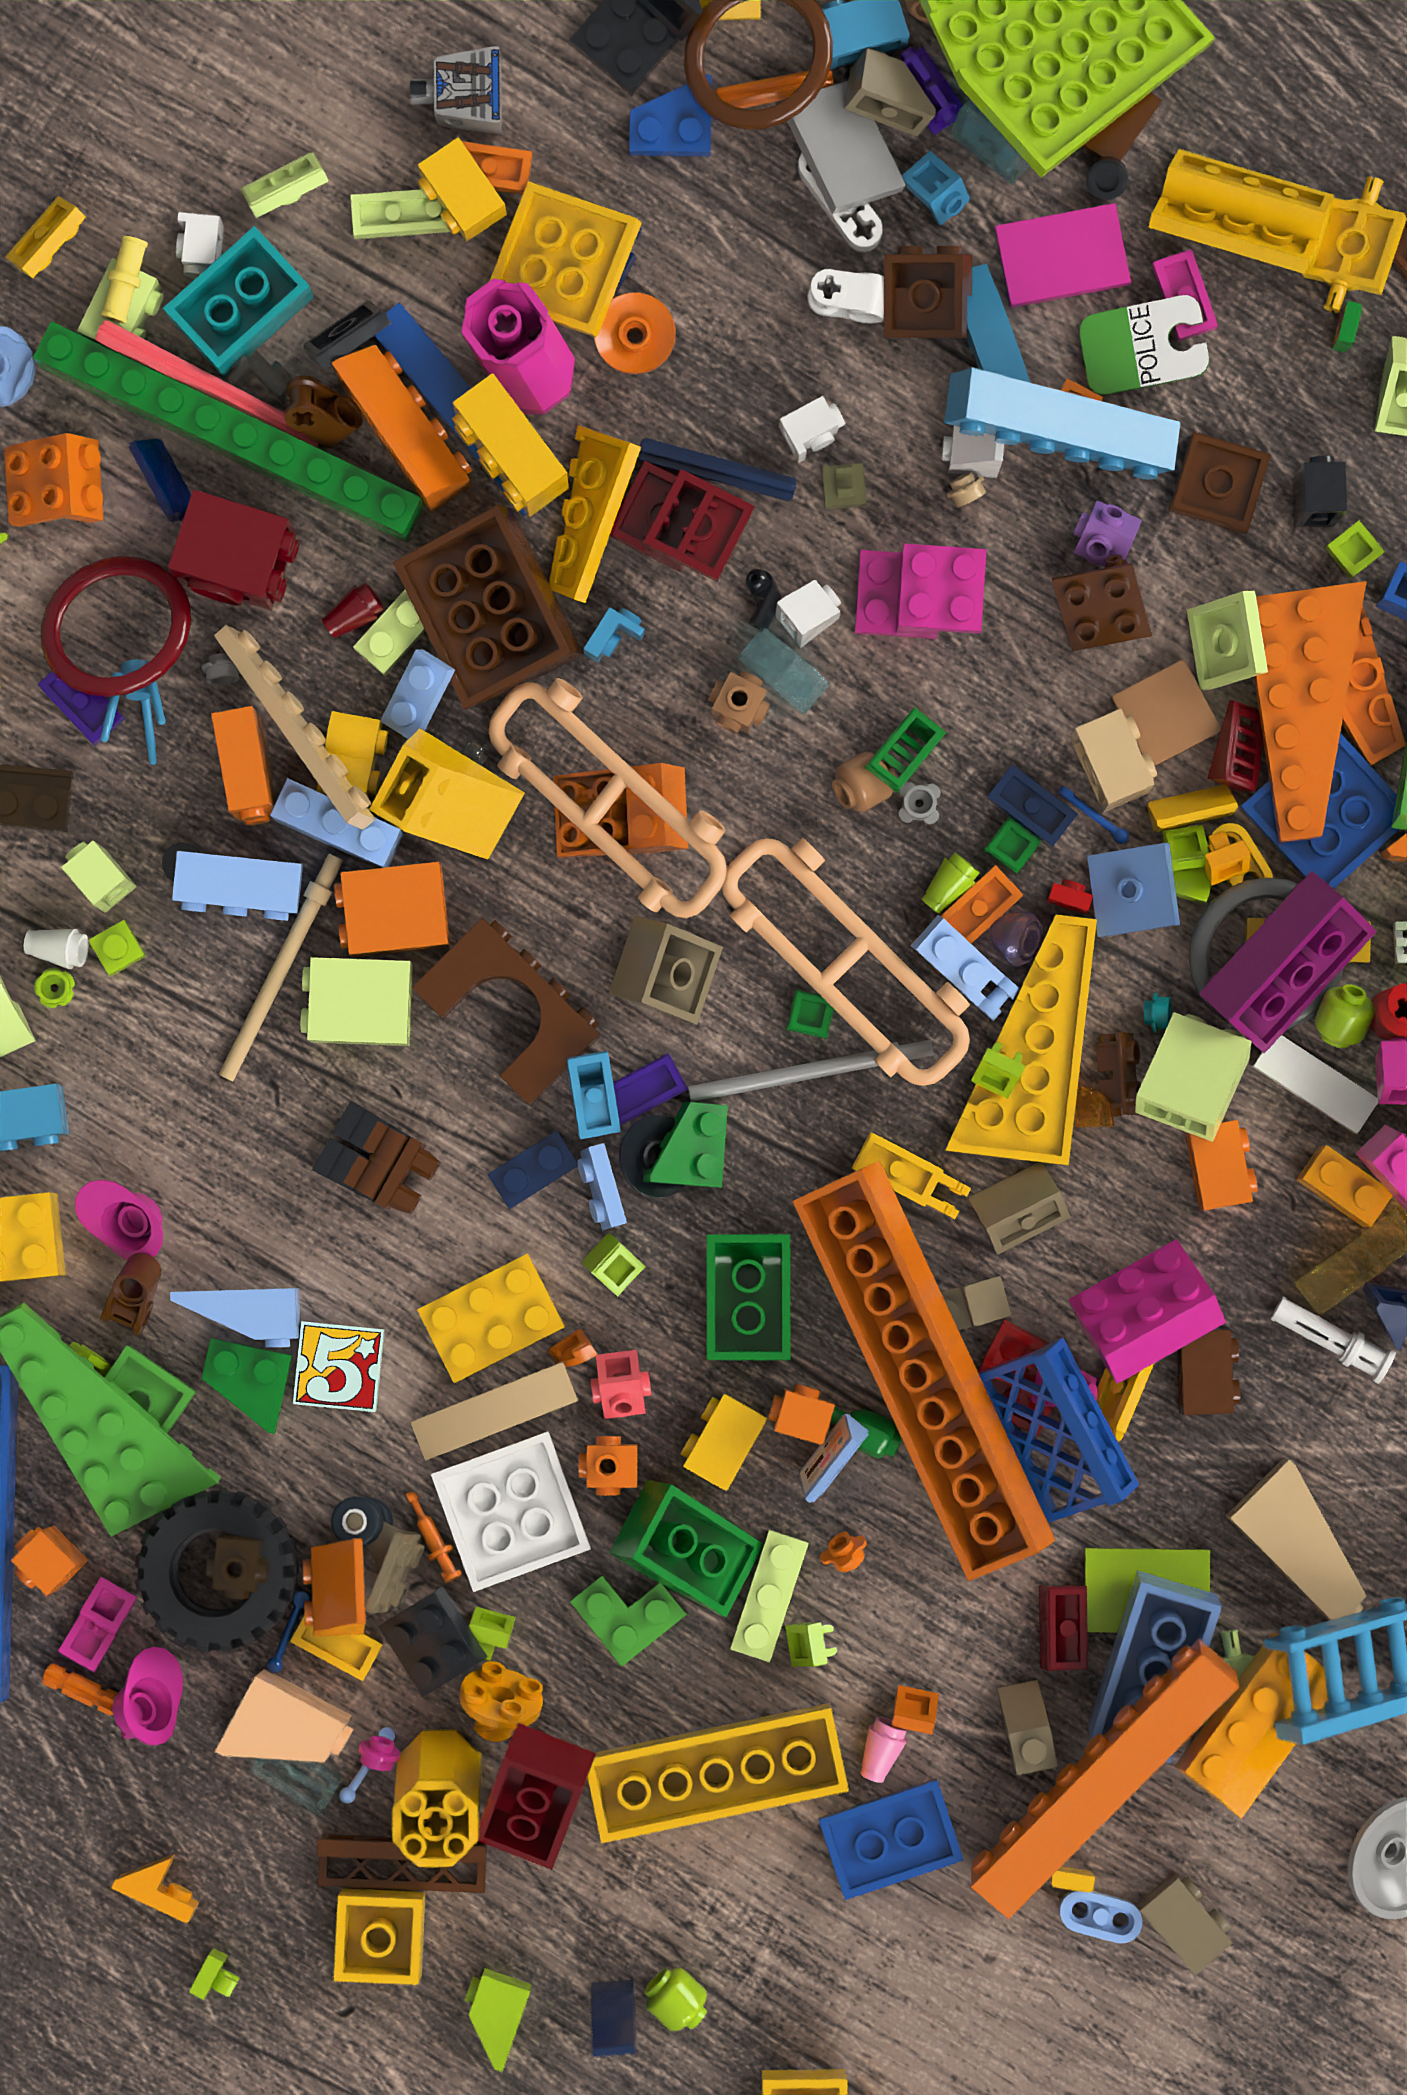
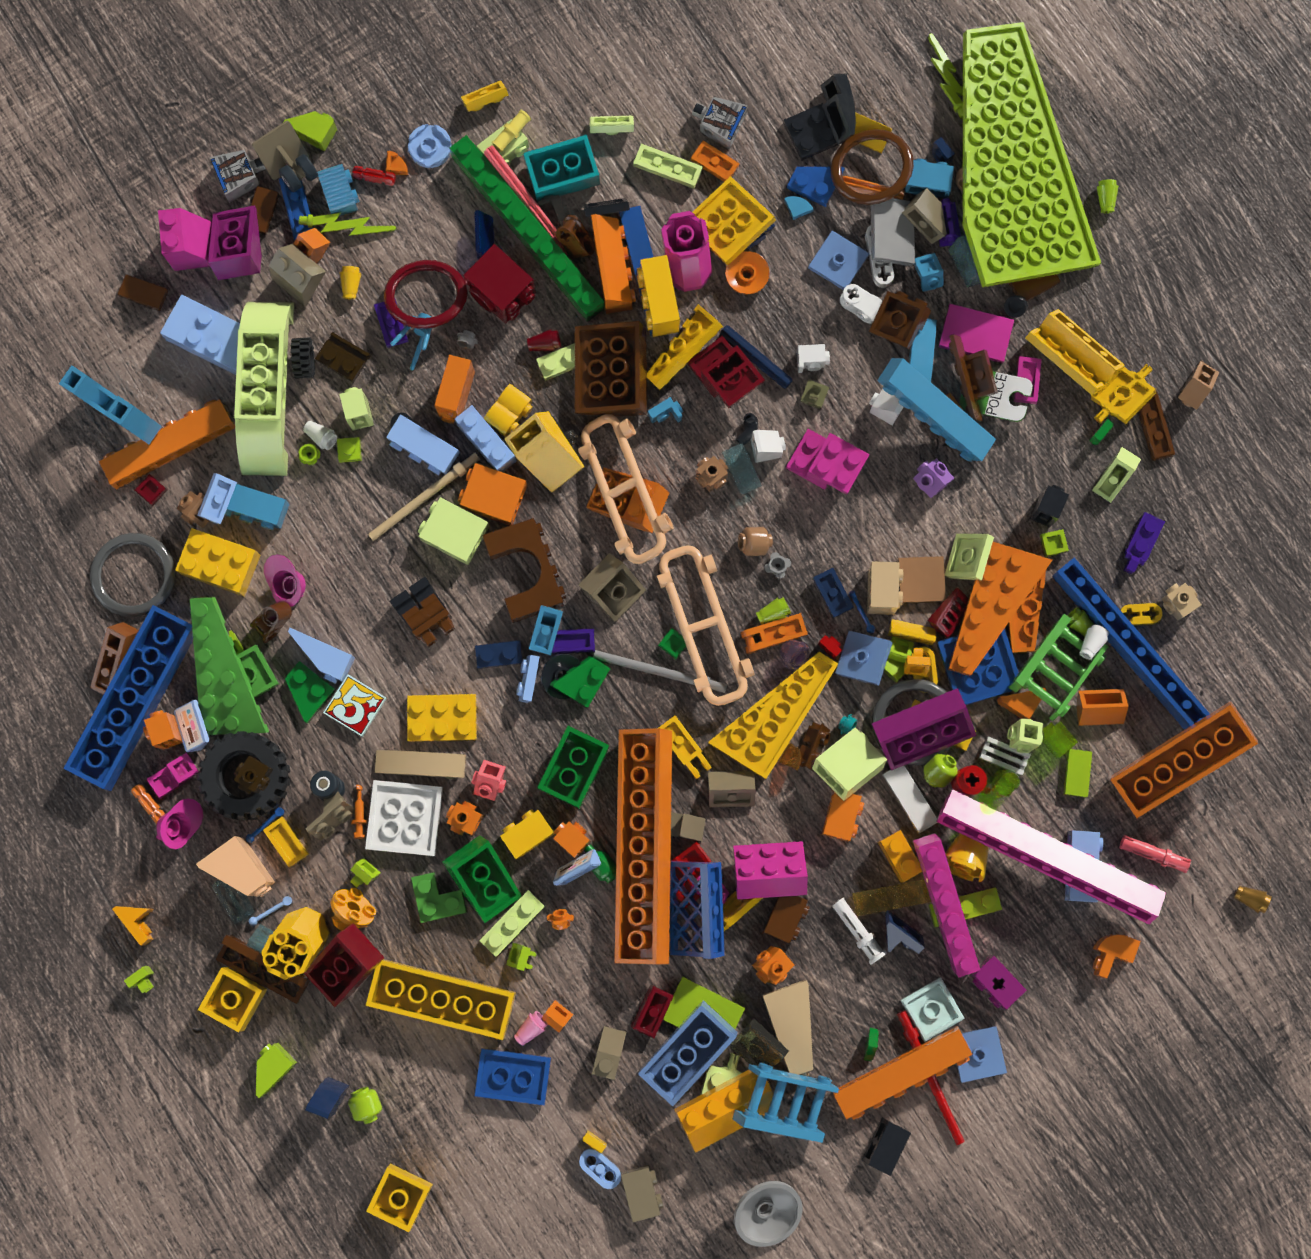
camera: 25 degrees right, 5 degrees down
orange bracket [4,433,104,527] -> none
white brick [176,212,224,279] -> none
tan plate [214,625,376,830] -> none
orange slope [303,1539,365,1637] -> none
dark pink plate [359,1736,401,1771] -> none
black plate [378,1586,488,1697] -> none
light blue plate [381,649,455,739] -> none
yellow brick [417,137,507,242] -> none
orange tile [547,1329,598,1367] -> none
lime slope [582,1233,646,1297] -> none
green slope [865,707,946,793] -> none
light blue plate [911,915,1020,1021] -> none
tan plate [947,472,986,507] -> none
orange brick [970,1639,1239,1920] -> none
lime tile [971,1042,1025,1099] -> none
green tile [983,817,1042,875] -> none
reddish brown hinge [1052,555,1152,651] -> none
reddish brown tile [1168,431,1271,534] -> none
none -> slope [174,700,209,752]
none -> clear light blue plate [247,924,274,953]
none -> clear smoke plate [729,1019,789,1067]
none -> orange brick [752,946,794,985]
none -> dark azure tile [784,196,813,220]
none -> medium blue plate [808,231,869,290]
none -> reddish brown bracket [949,334,998,422]

